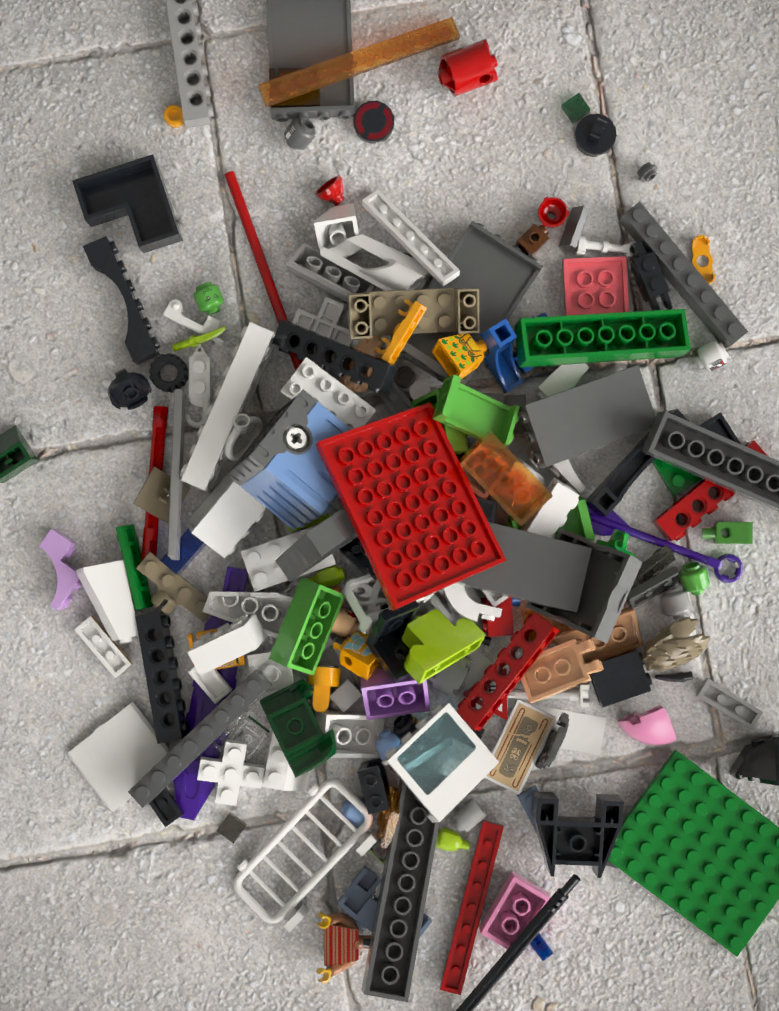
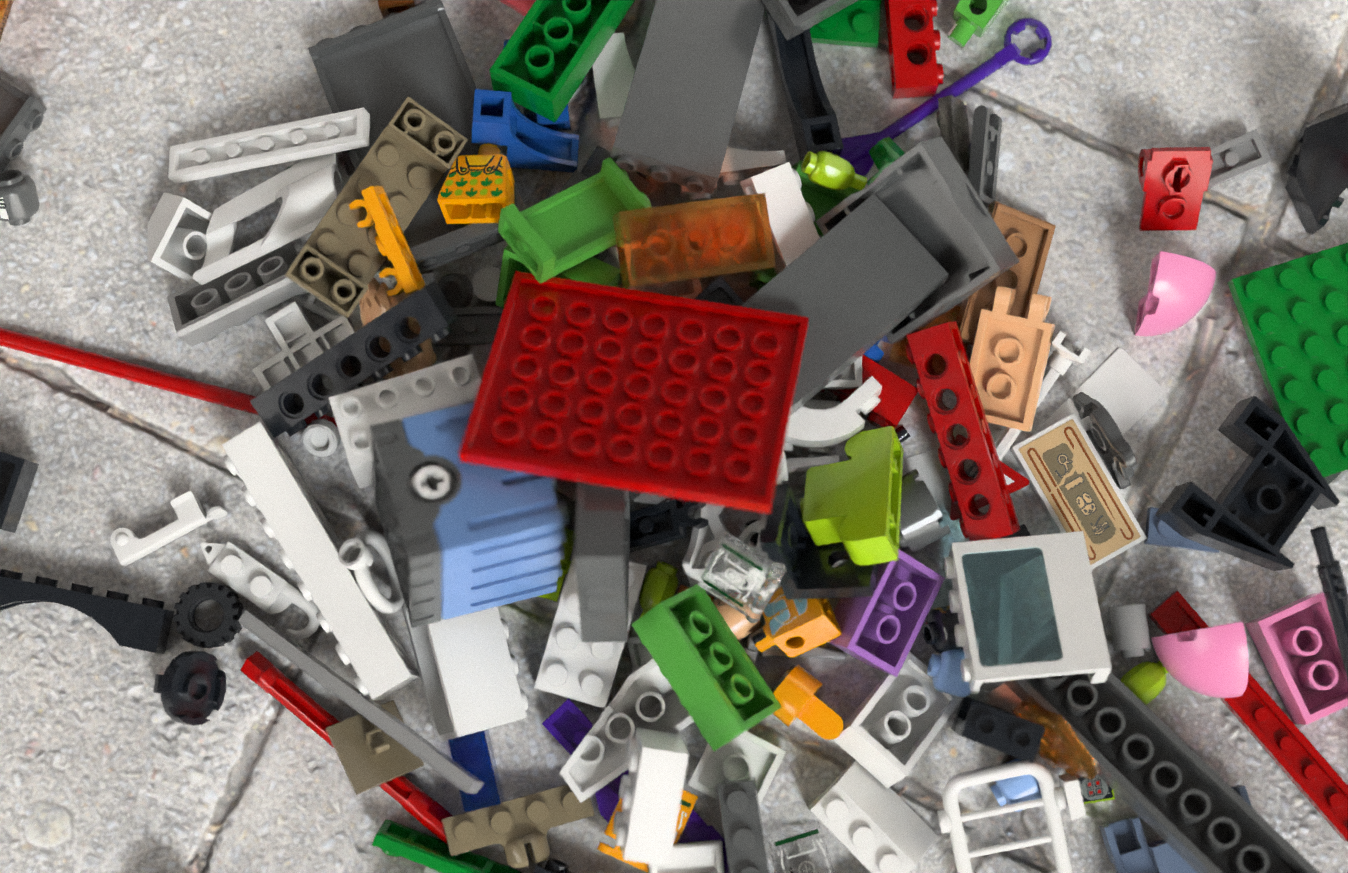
camera: 55 degrees left, 5 degrees down
lime piece [172,326,226,352] -> none
bright green head [193,282,224,315] -> none
dark green piece [259,679,337,778] -> none
red piece [316,175,345,206] -> none
light grey brick [330,677,362,712] -> none
black tile [353,101,394,144] -> none
black brick [589,649,652,707] -> none
dark tan head [643,617,710,672] -> none
black helmet [655,671,694,682] -> none
light grey head [661,587,691,620] -> none
bright green head [679,562,710,595] -> none
none -> white tile [302,419,341,457]
none -> clear piece [698,531,786,623]
none -> lime plant [801,151,867,191]
none -> red piece [1138,147,1213,231]
none -> bright pink brick [1151,622,1249,698]

